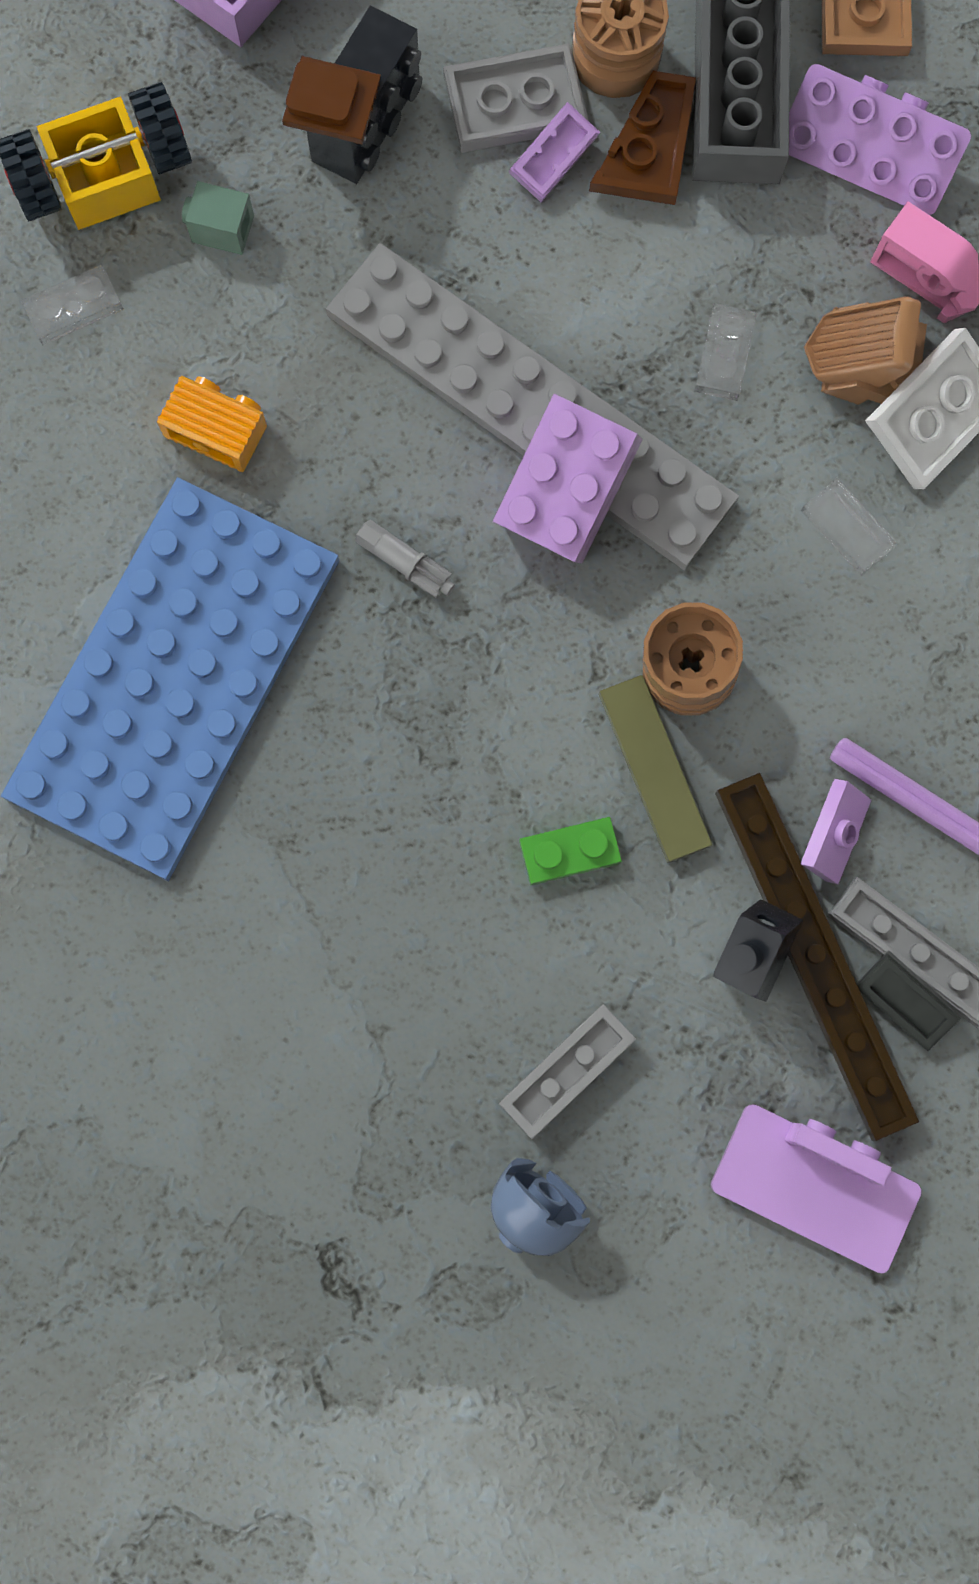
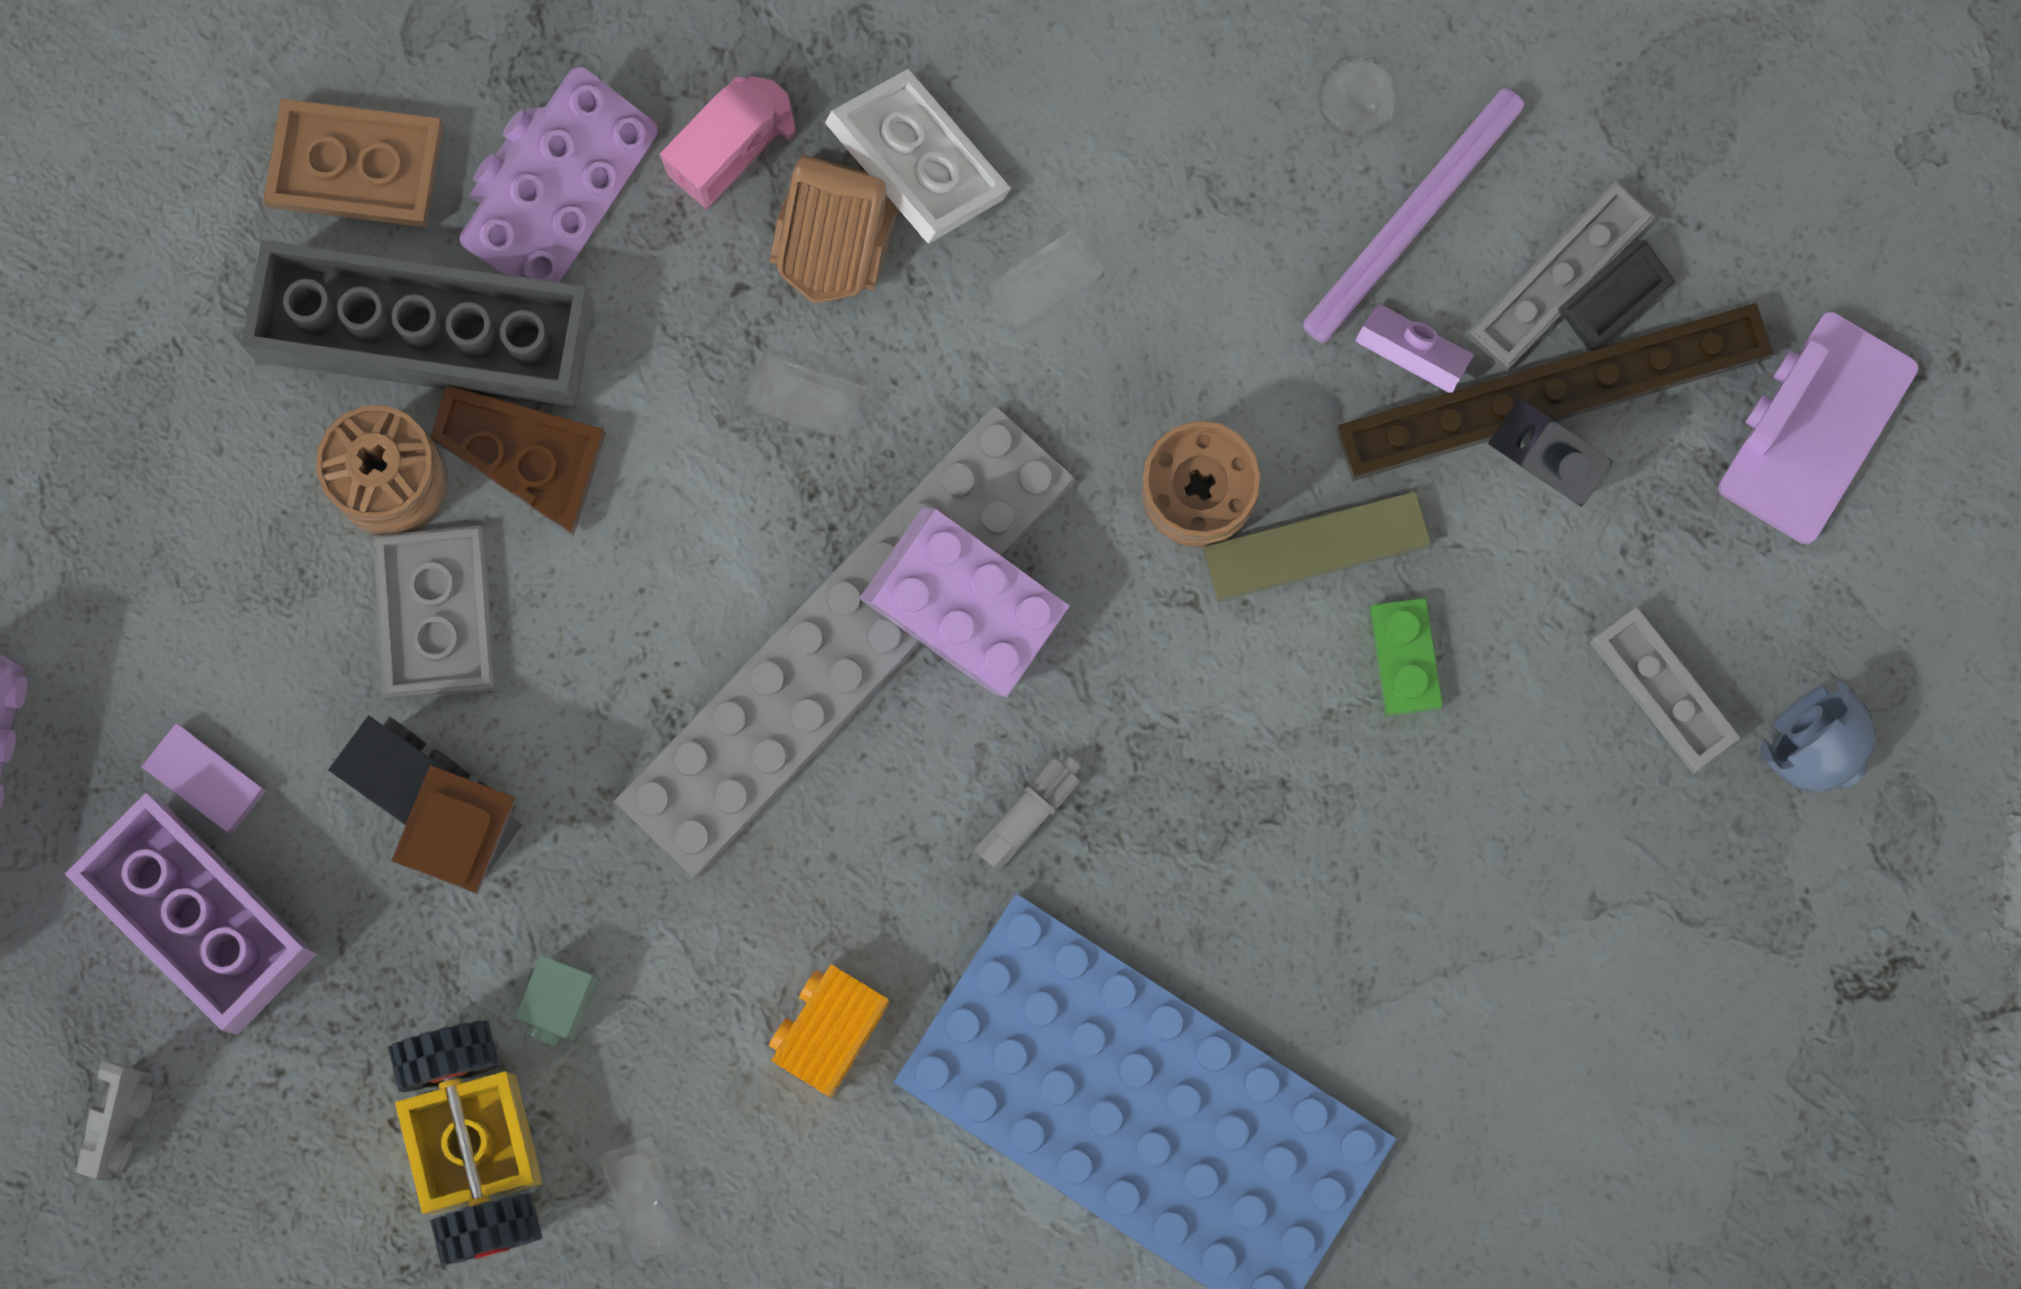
camera: 75 degrees left, 0 degrees up
lavender plate [509,102,600,203] -> none

